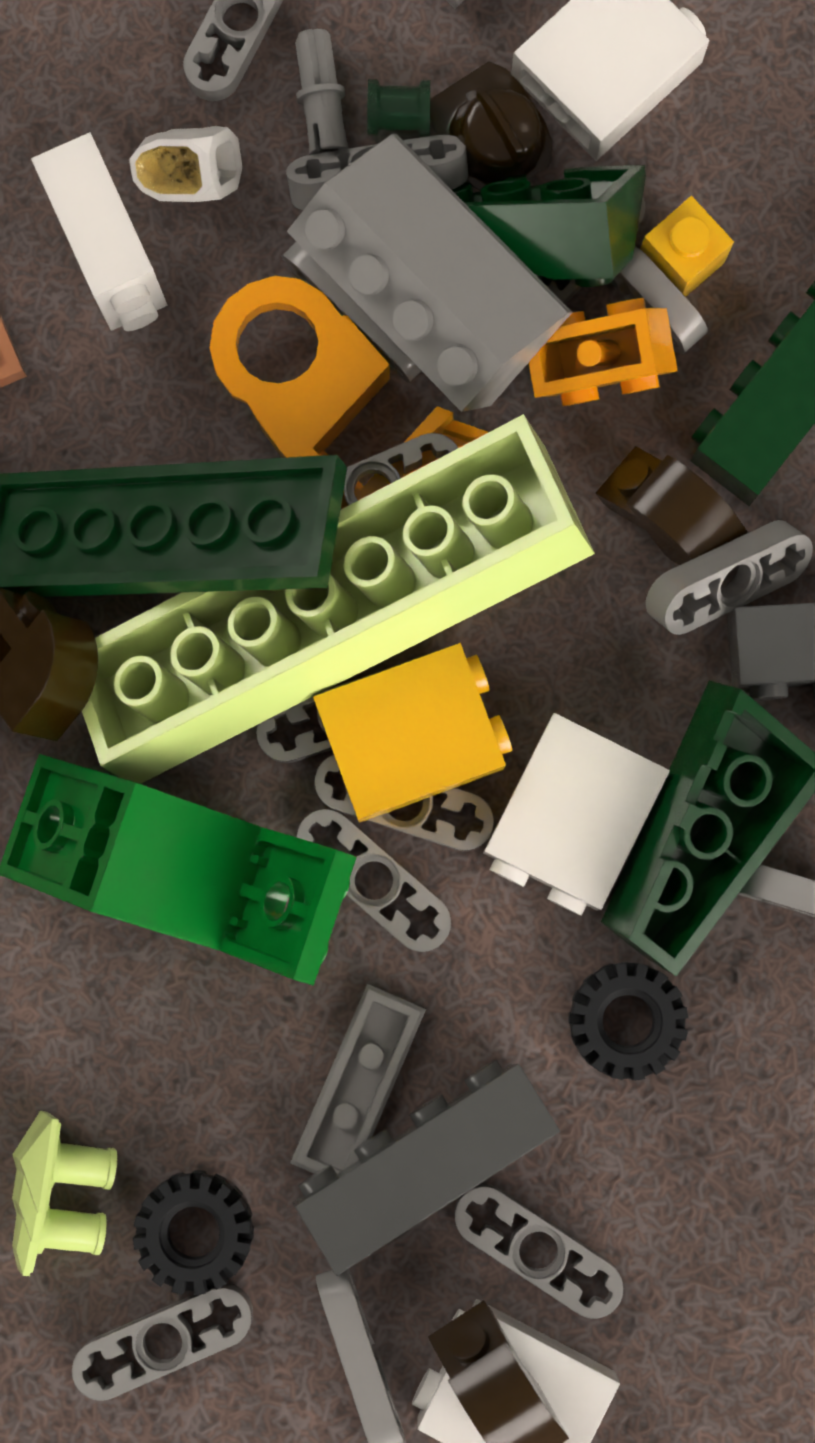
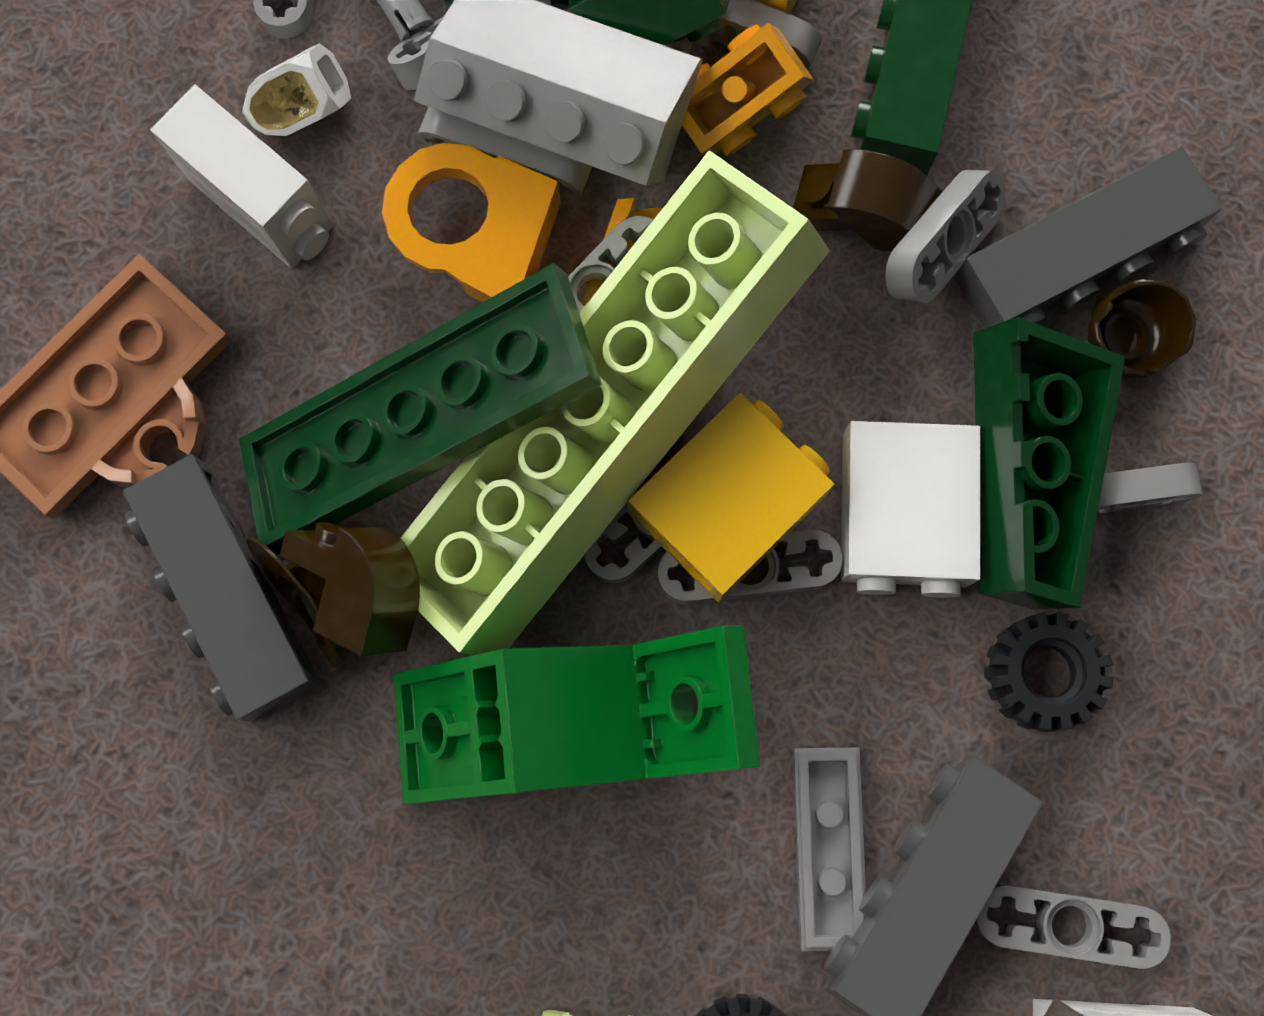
camera: 25 degrees left, 5 degrees down
light grey beam [297,809,451,952] -> none

